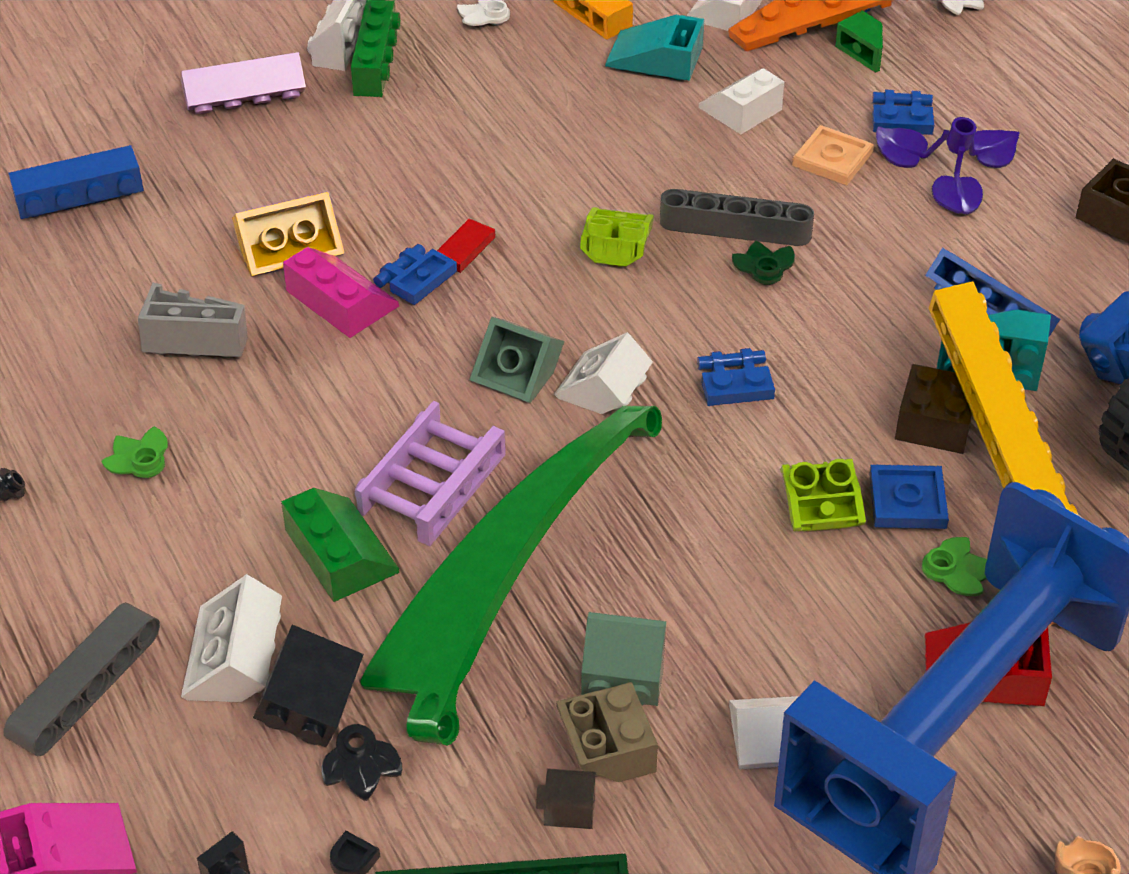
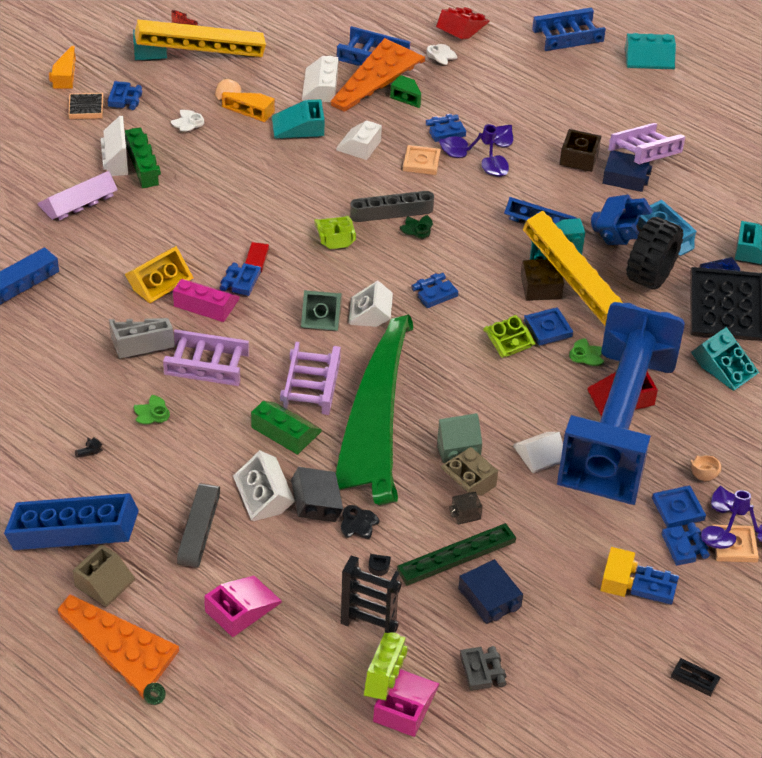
camera: 25 degrees left, 0 degrees up
none -> lavender fence [163,329,249,386]

